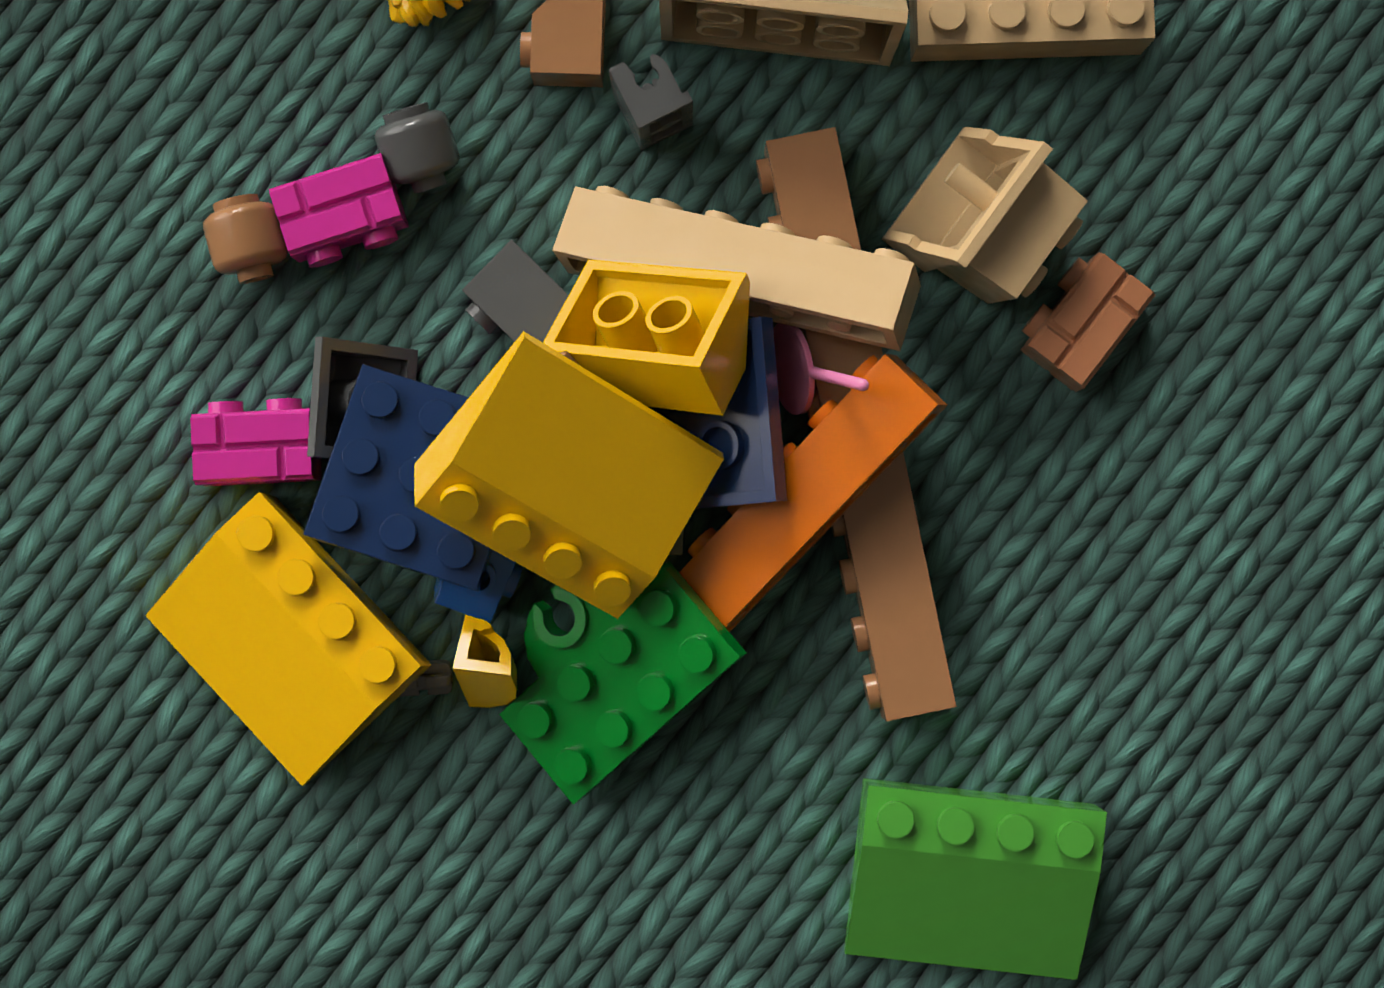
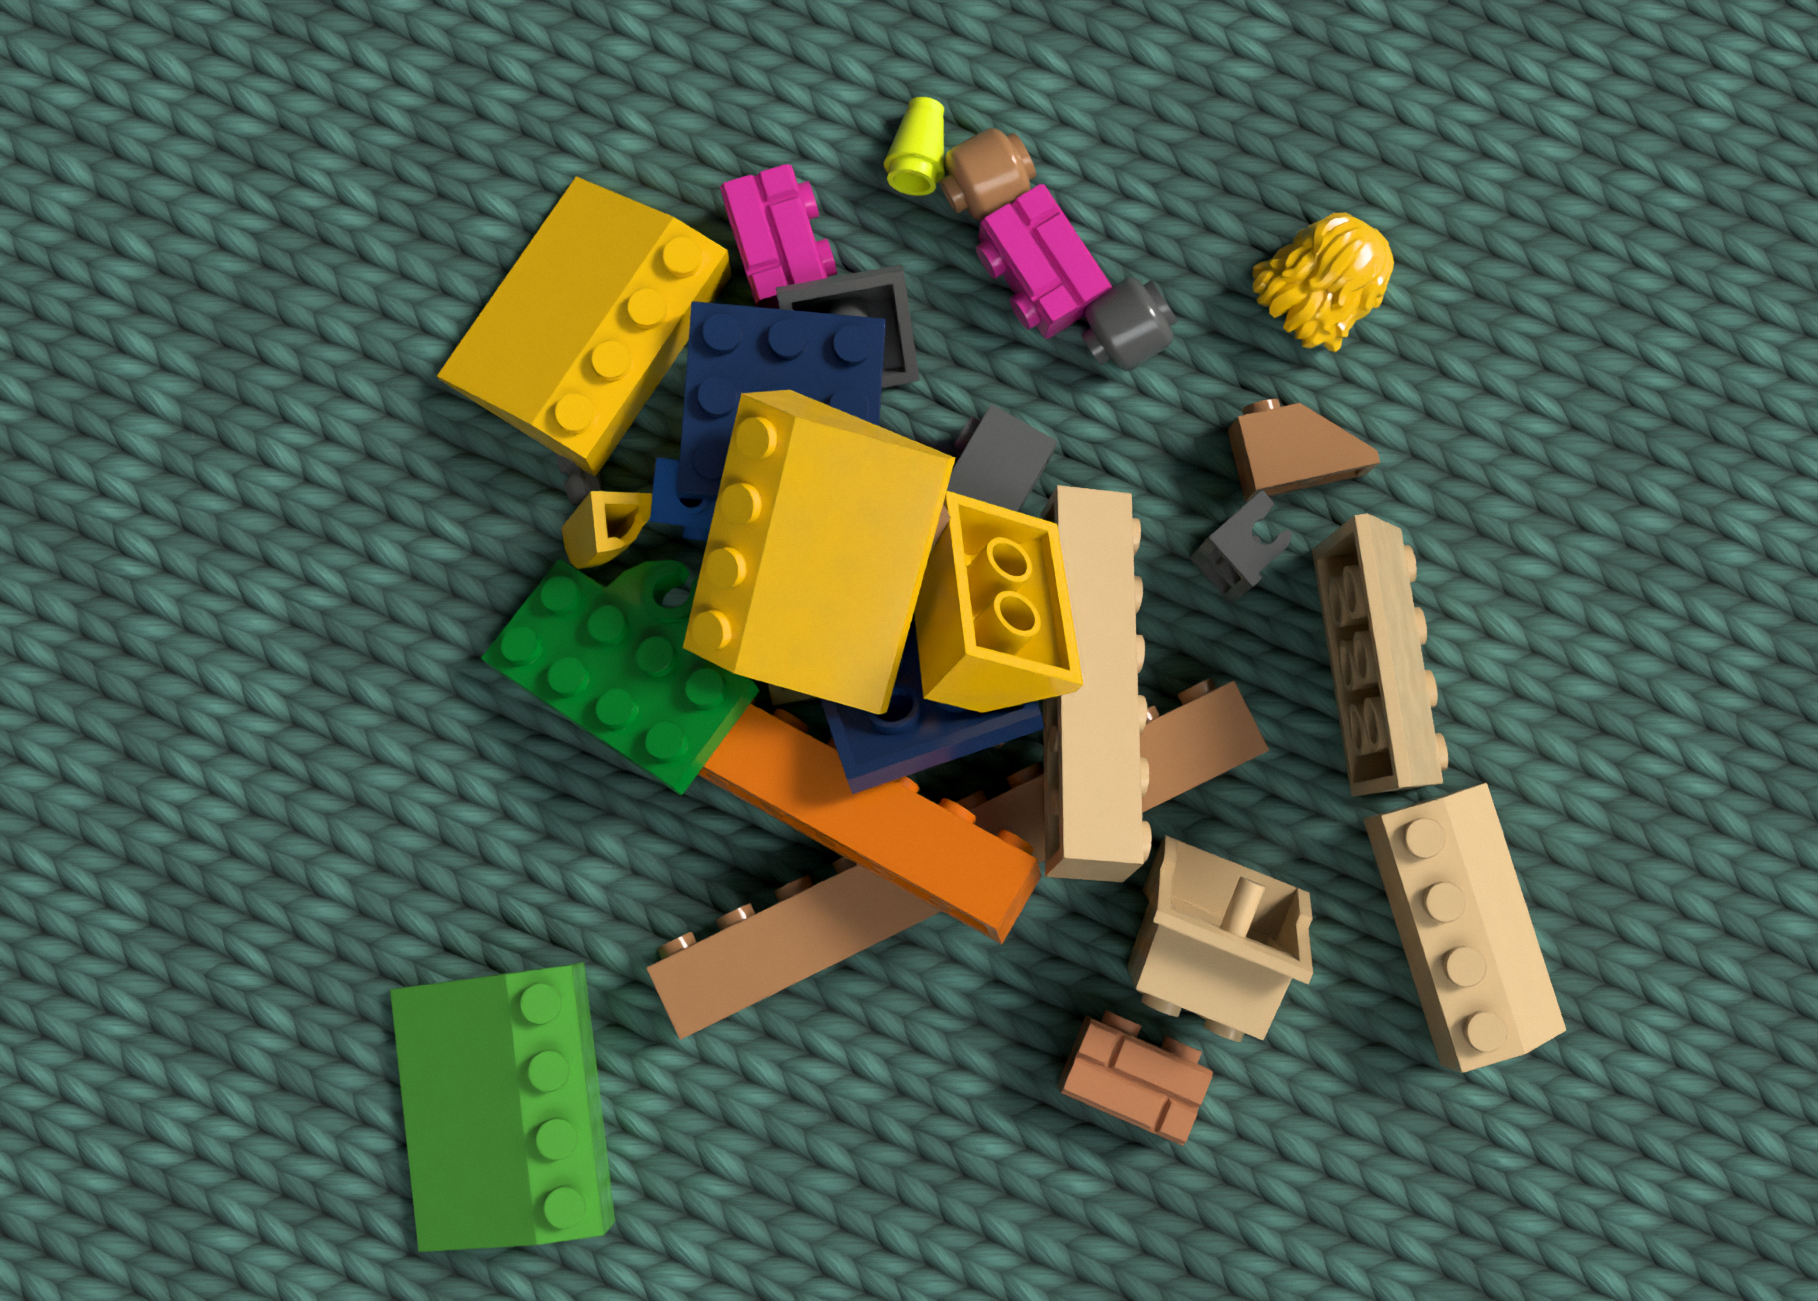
camera: 75 degrees right, 5 degrees down
bright pink piece [773,323,869,415] -> none
none -> neon yellow cone [884,97,945,196]

